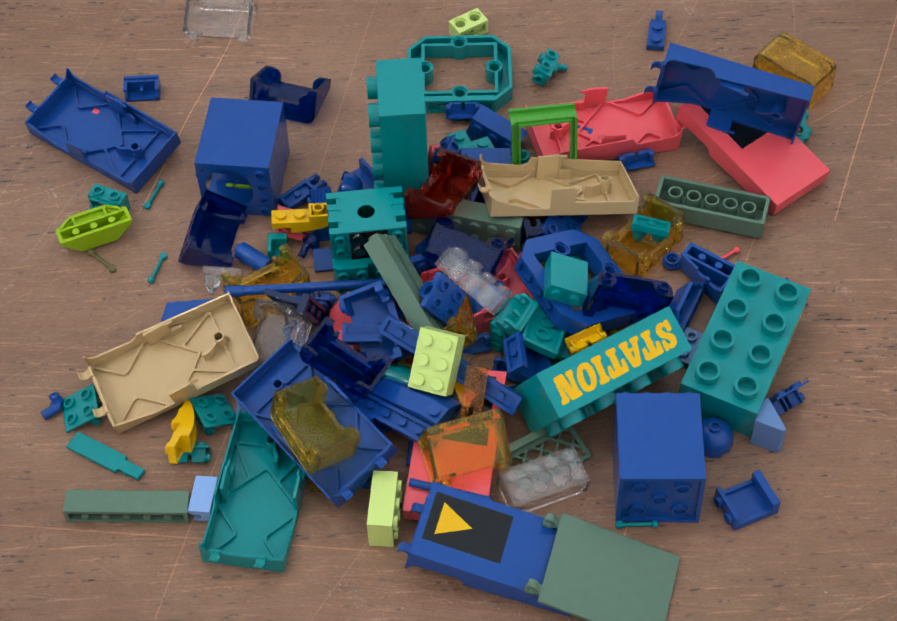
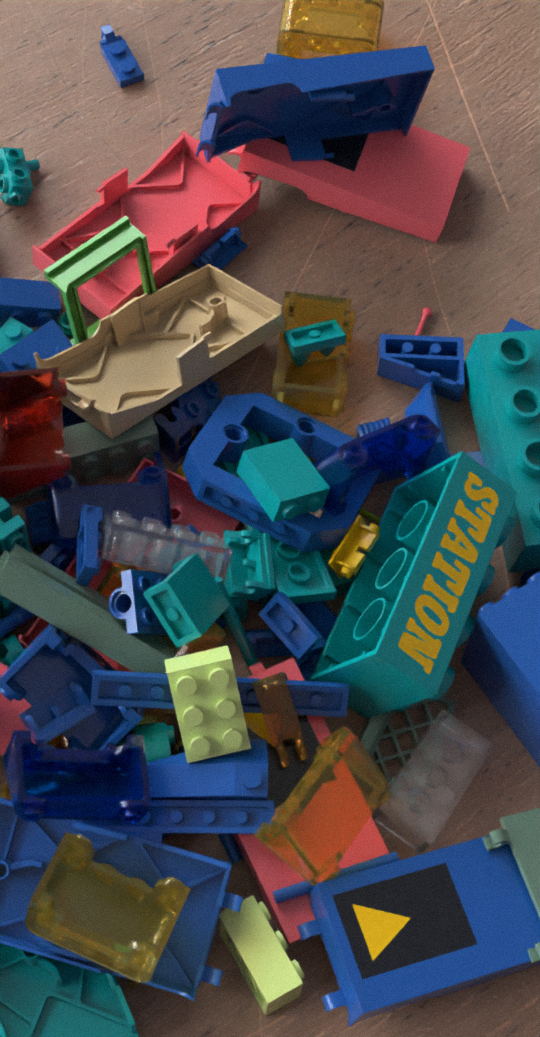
camera: 40 degrees left, 10 degrees up
sand green brick [652,175,771,239] -> none
blue plate [662,252,680,270] -> none
none -> blue hinge [76,504,103,586]
none -> teal panel [143,552,230,648]
none -> teal bar [214,577,258,676]

